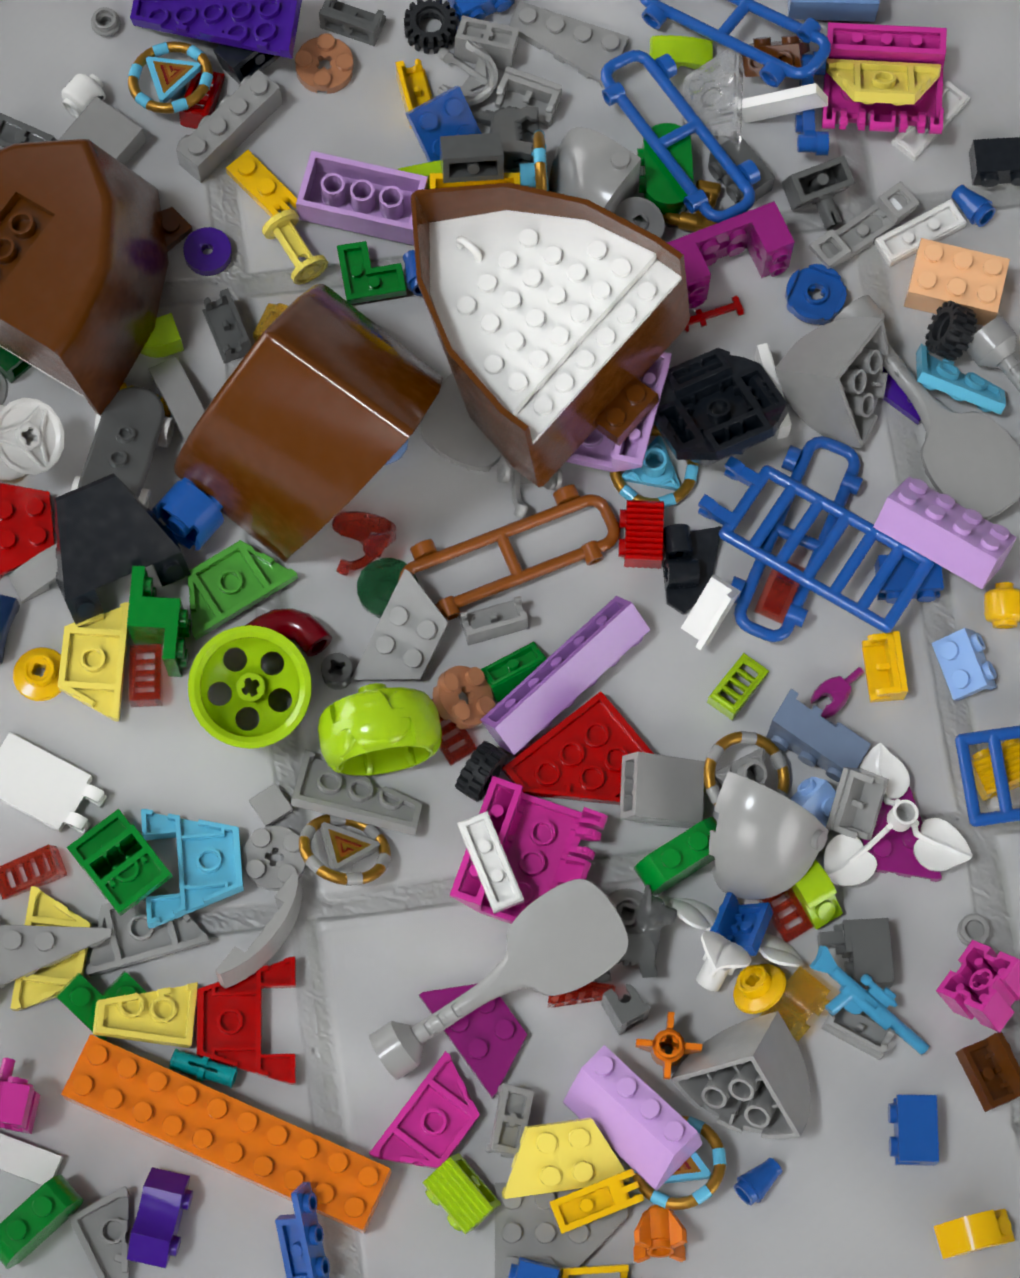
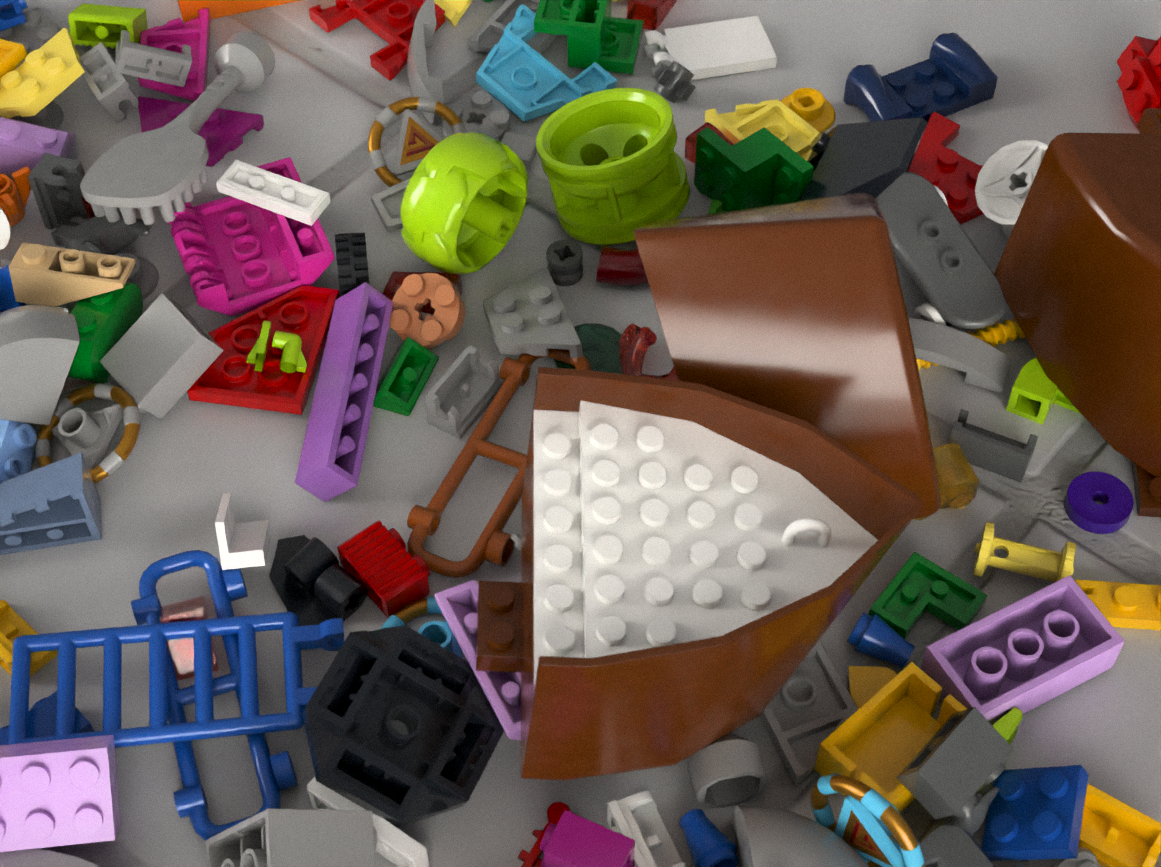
camera: 140 degrees right, 20 degrees down
lime slope [707,653,769,721] -> none
magenta hand [810,667,864,719] -> none
none -> tan slope [8,242,135,307]
none -> light grey hinge [116,30,192,87]
none -> lime piece [246,320,307,373]
none -> dark grey gear [652,60,696,103]

